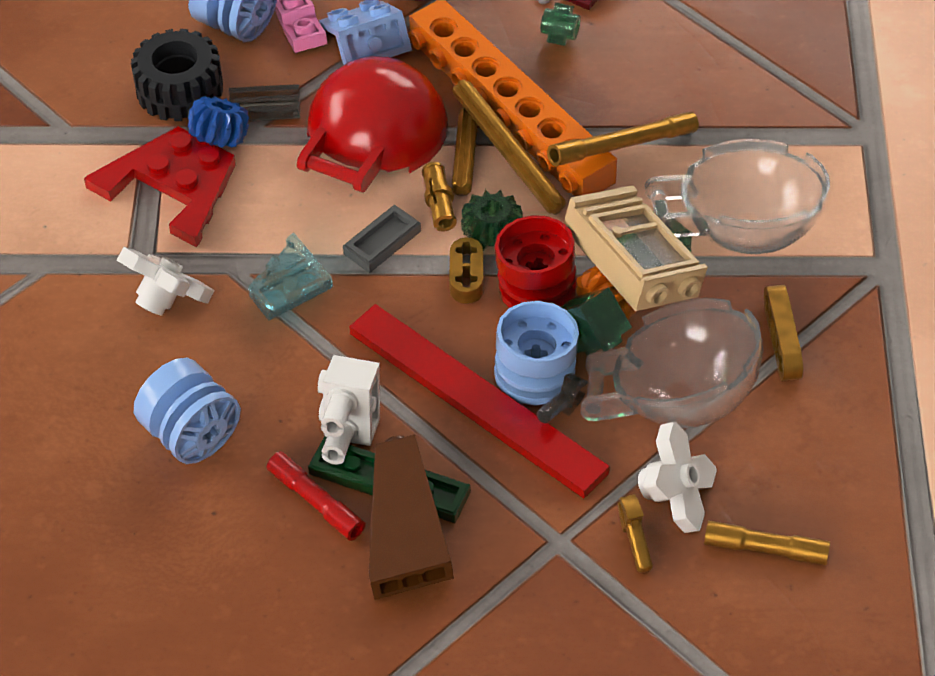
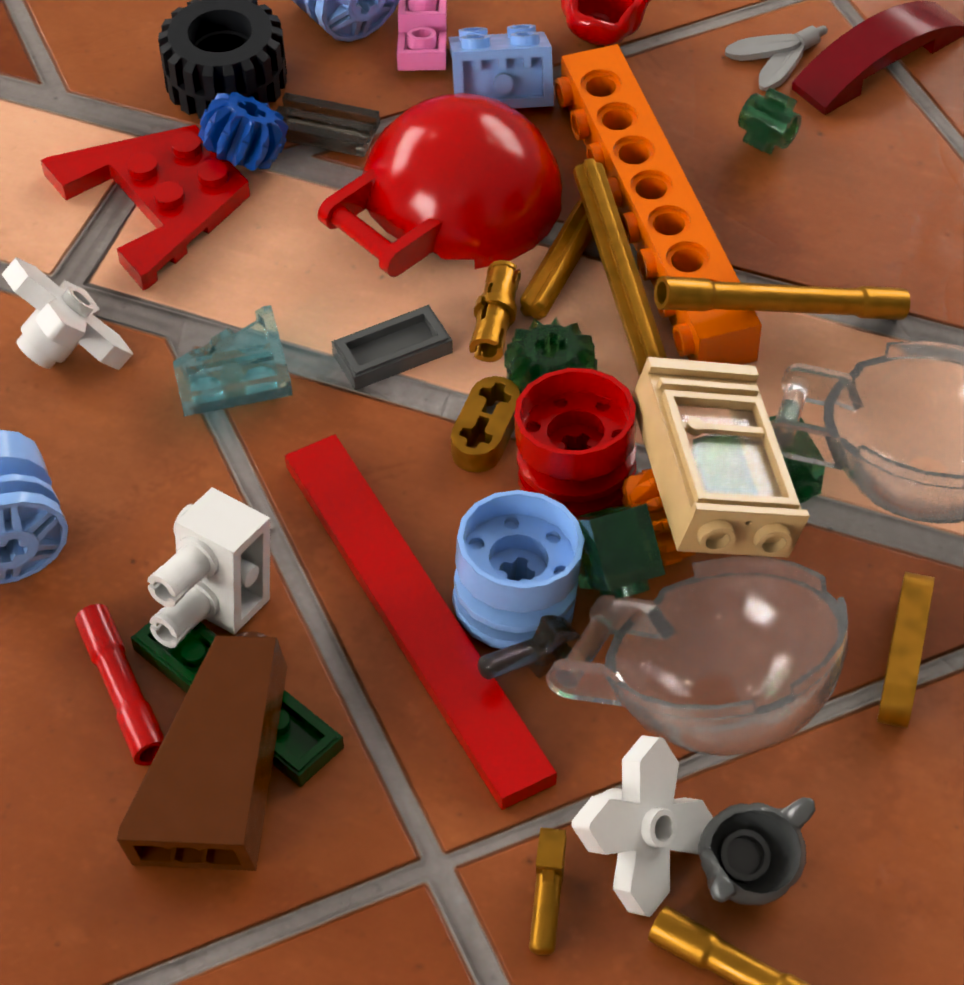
camera: 20 degrees right, 0 degrees up
none -> dark grey hair [698,797,816,906]

